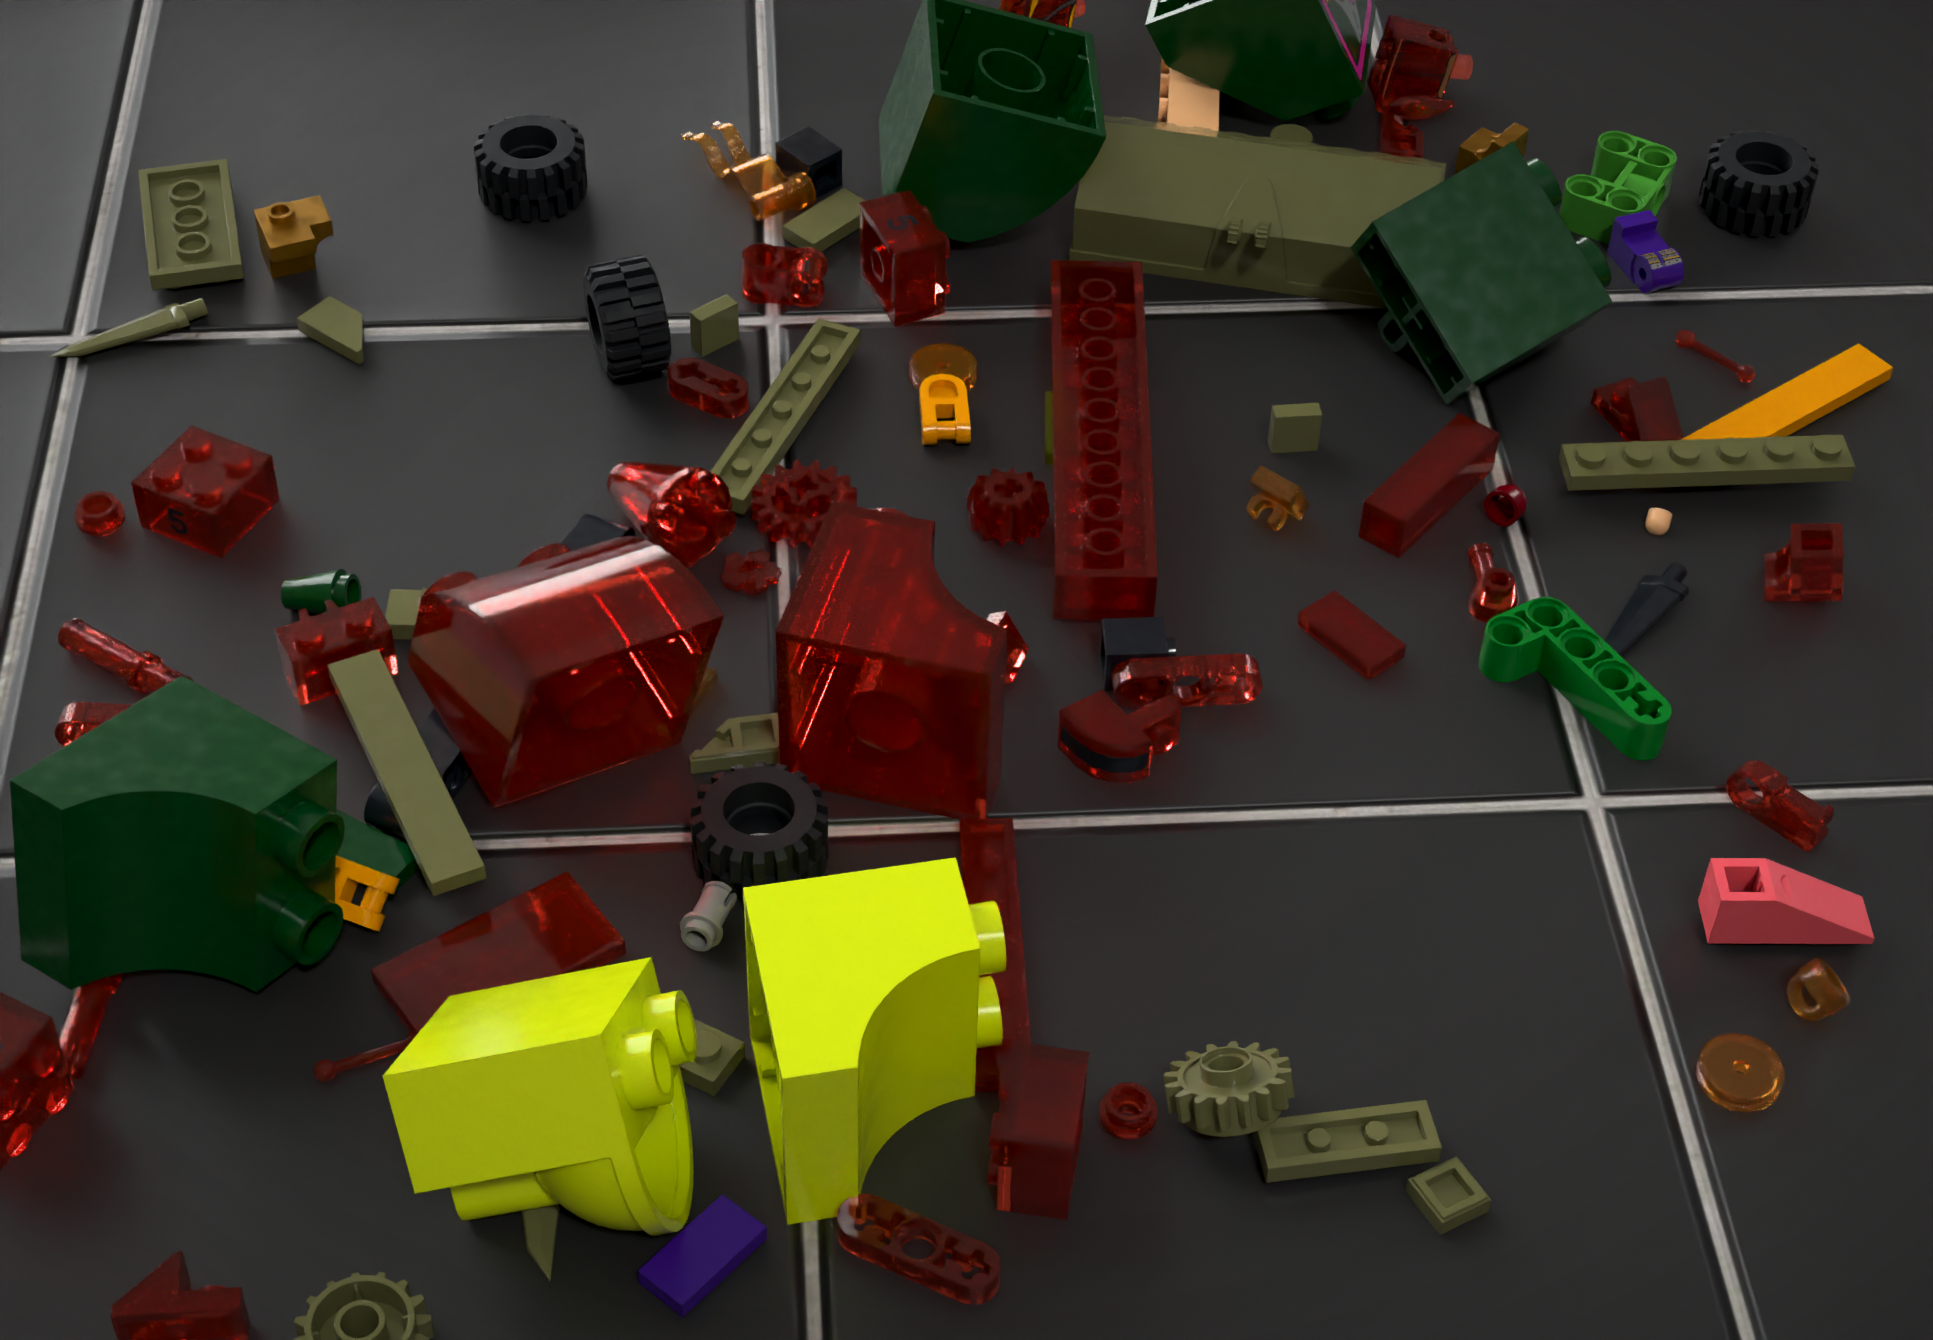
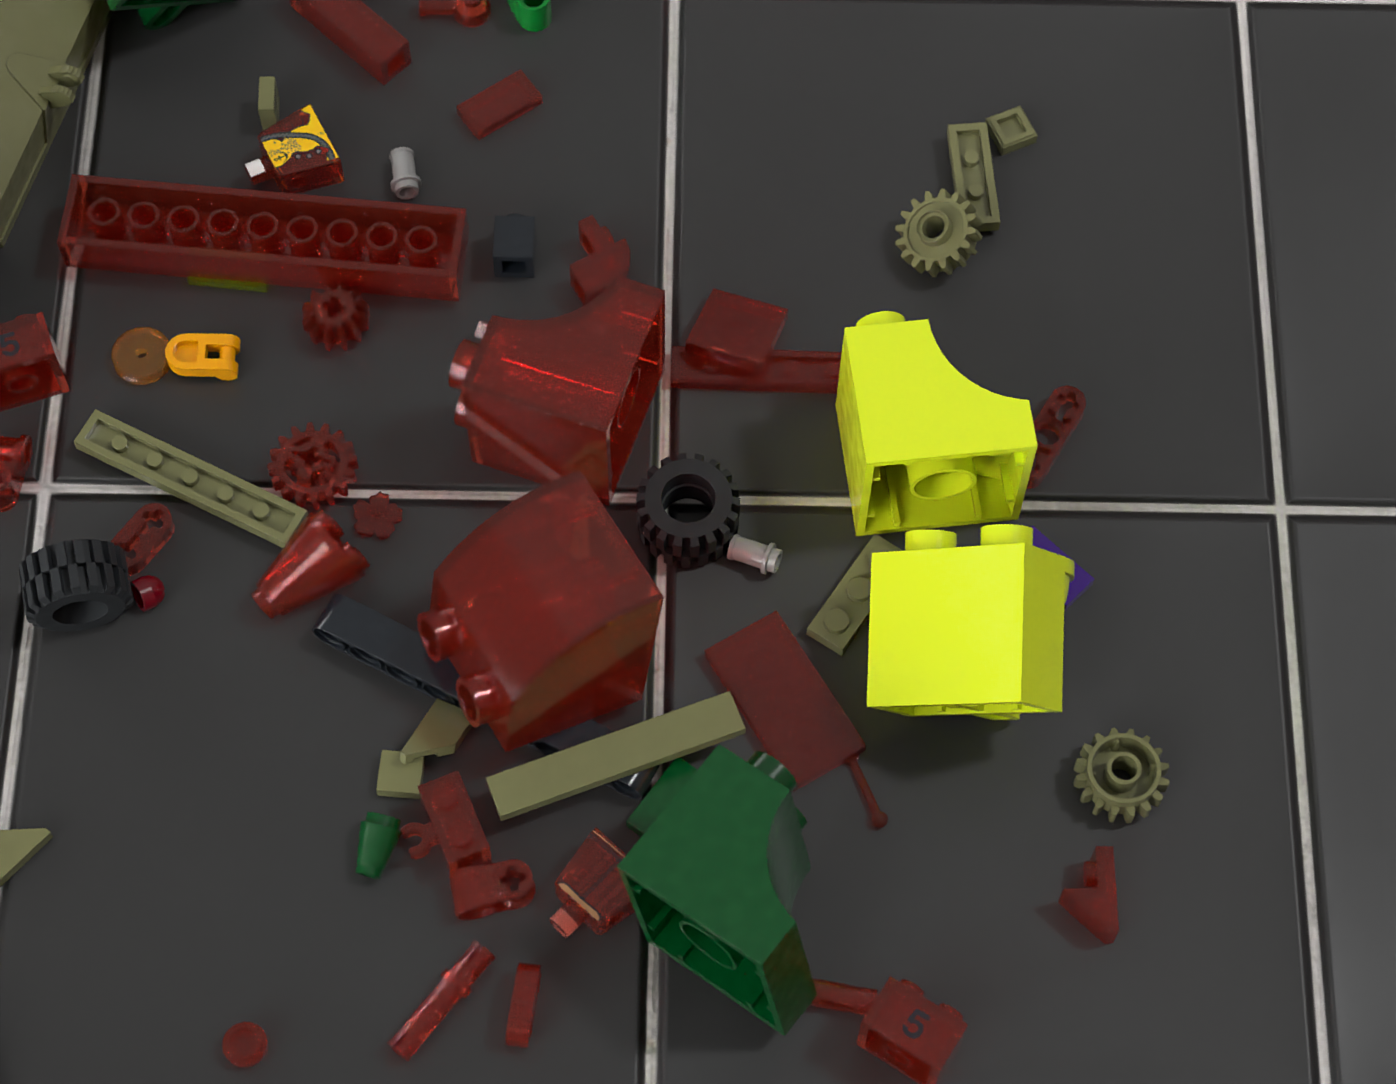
camera: 85 degrees left, 20 degrees up
clear red brick [131,425,280,558] -> none
olive tile [690,294,739,357] -> none
clear red brick [987,1042,1089,1220] -> none
clear red plate [1099,1082,1158,1139] -> none
clear red beam [1111,654,1263,709] -> none
clear orange tile [1247,465,1310,531] -> none
none -> dark red hinge [130,575,165,612]
none -> torso [244,104,345,196]
none -> light grey pin [389,147,422,199]
none -> clear red piece [449,859,536,920]
none -> clear red tile [685,288,788,373]

